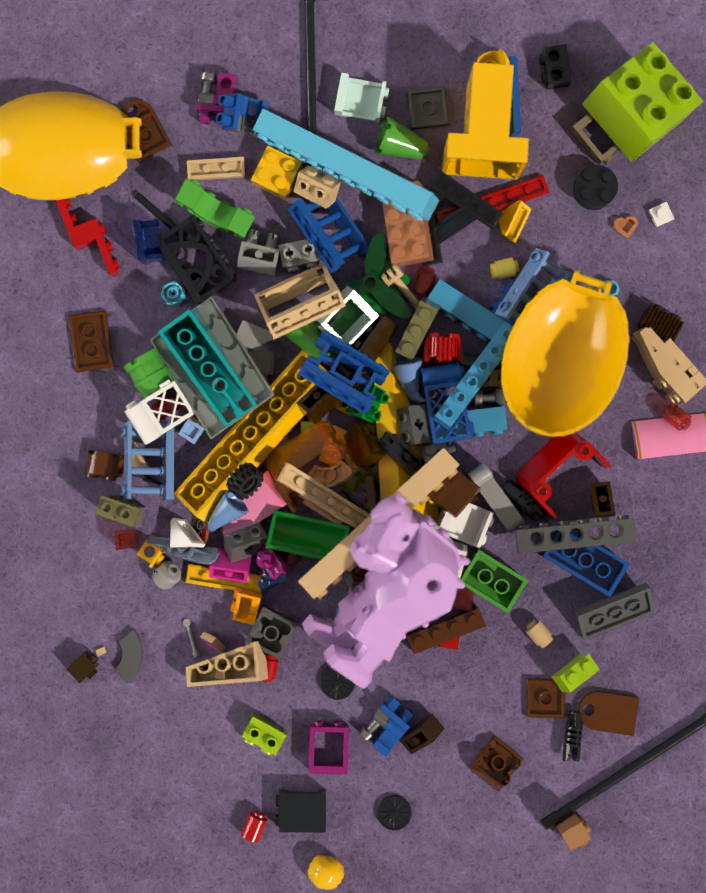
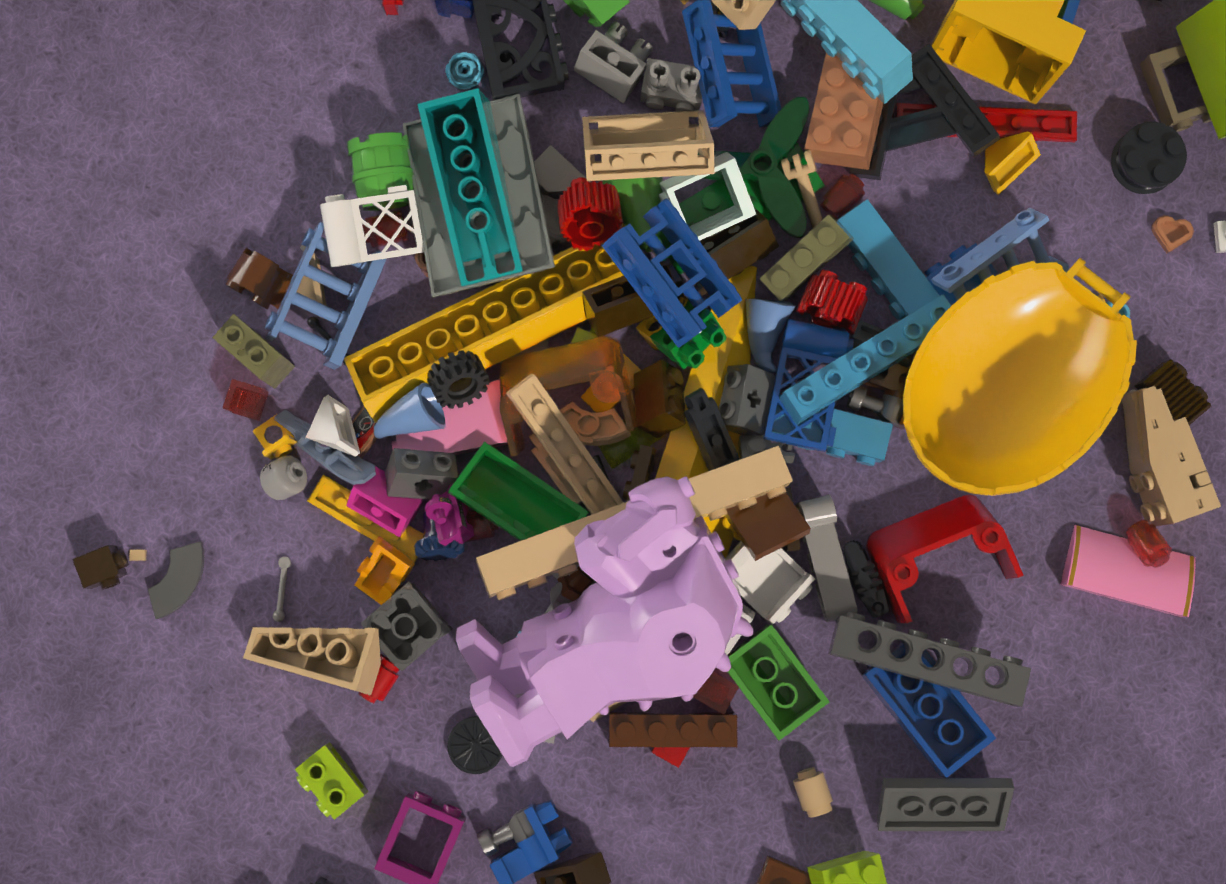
camera: 20 degrees right, 5 degrees down
reddish brown tile [68,310,114,372] -> none
light blue plate [178,418,205,445] -> none
tan tile [200,632,225,653] -> none
light yellow brick [490,257,519,280] -> none
dark brown slope [590,481,616,518] -> none
none -> red brick [558,177,623,252]

